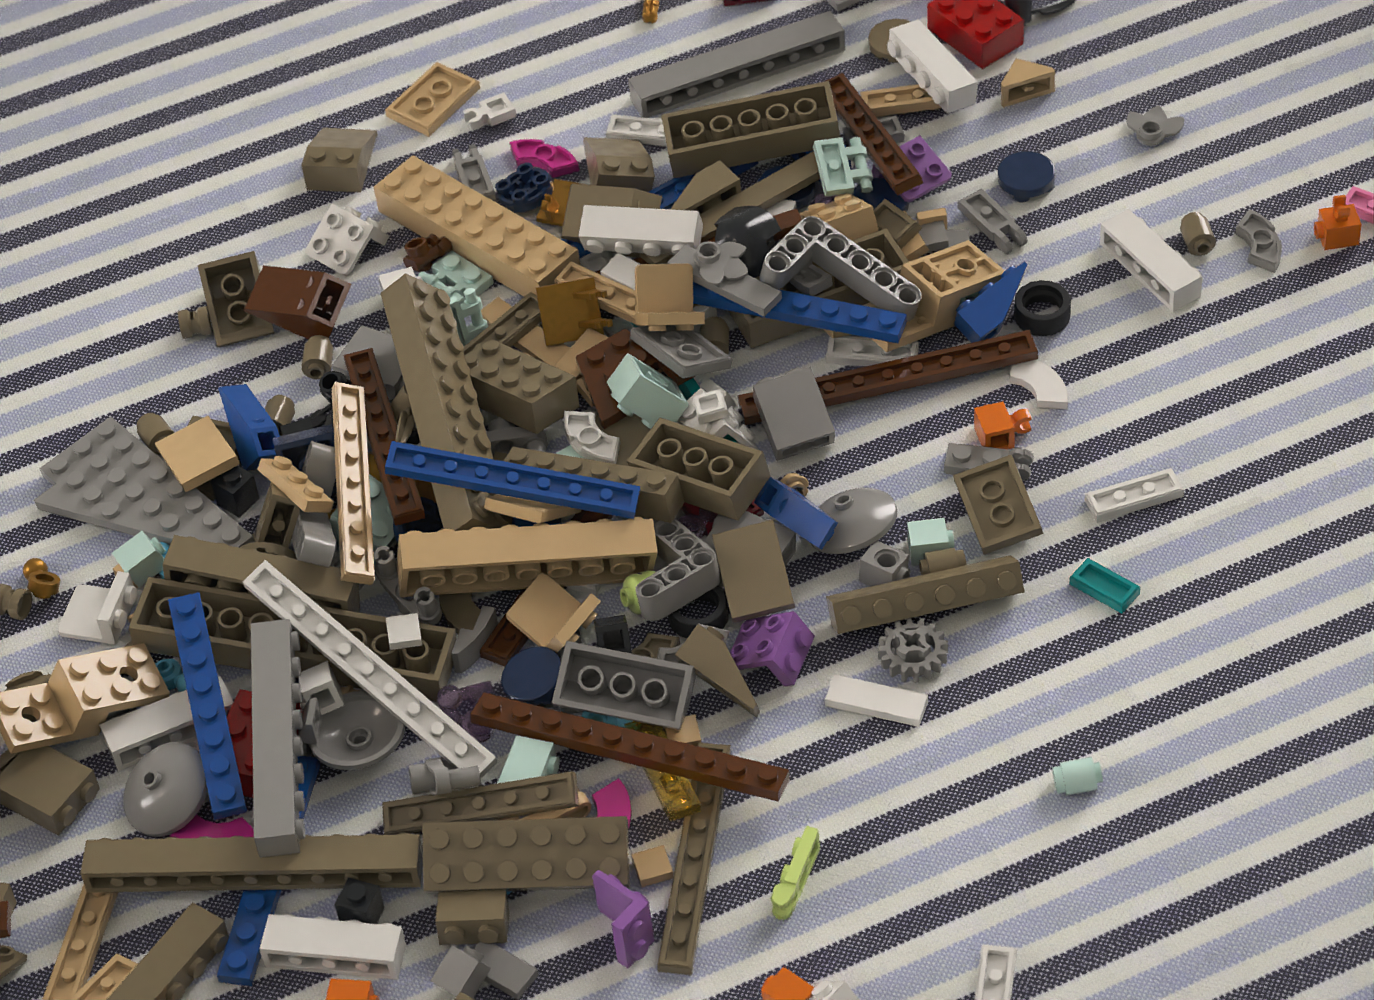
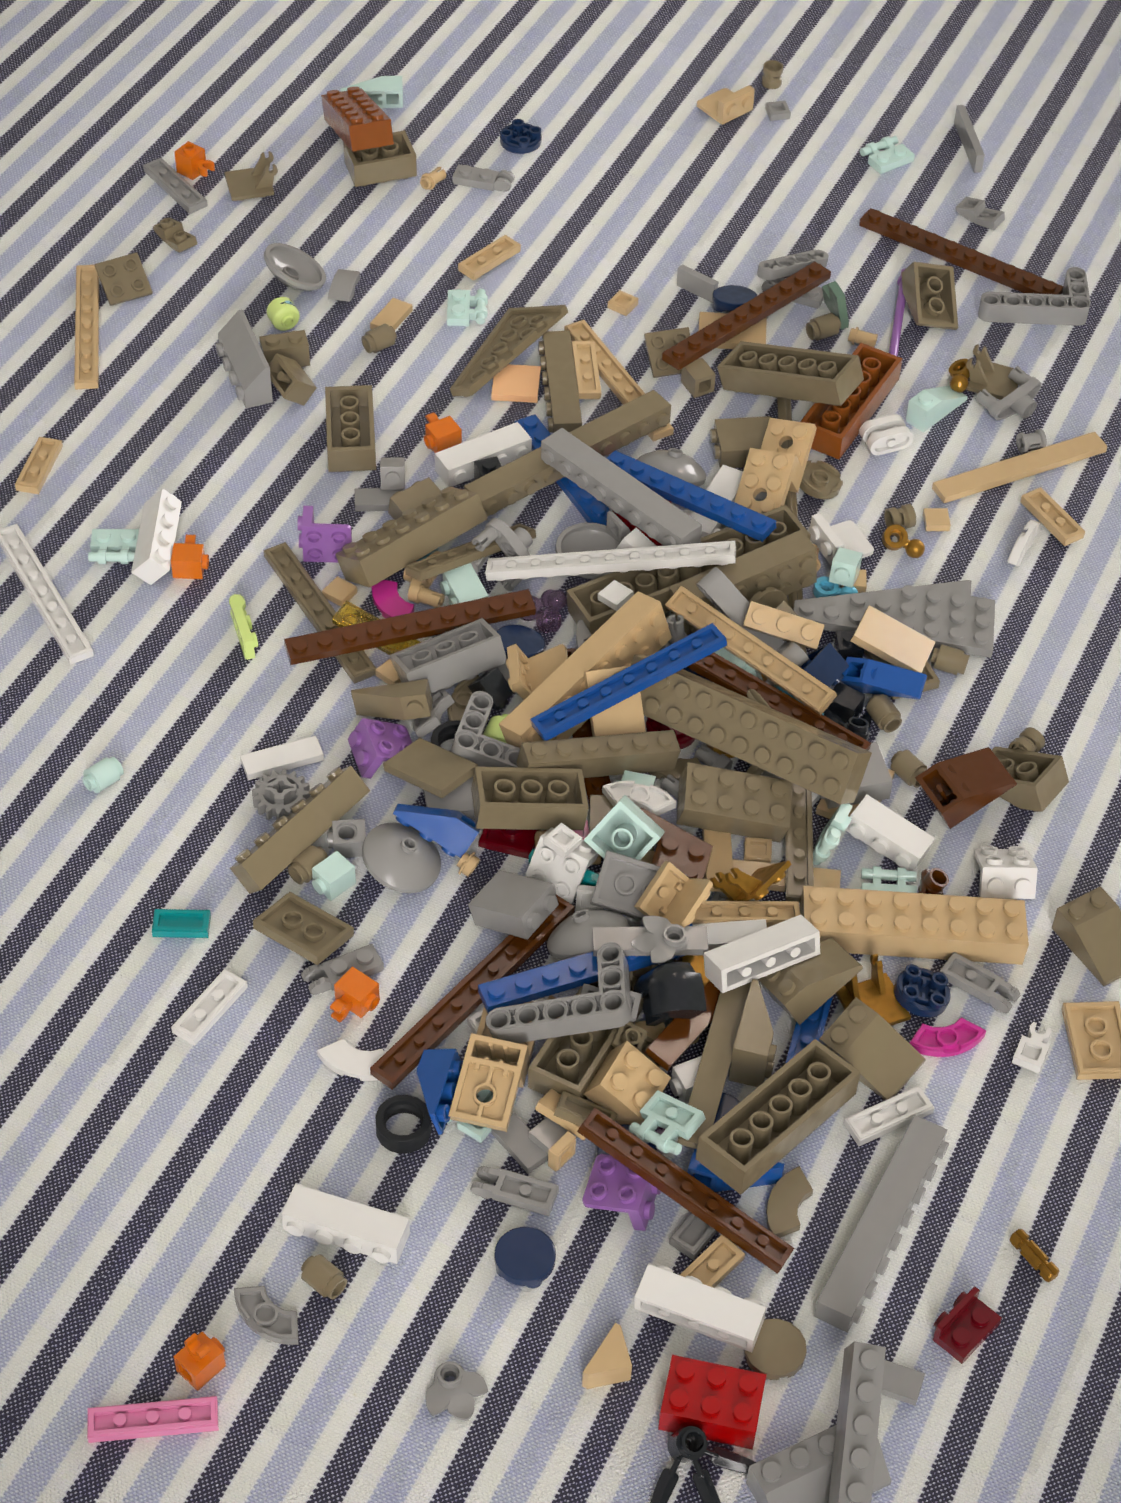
camera: 135 degrees right, 0 degrees up
none -> light grey dish [547,909,629,960]

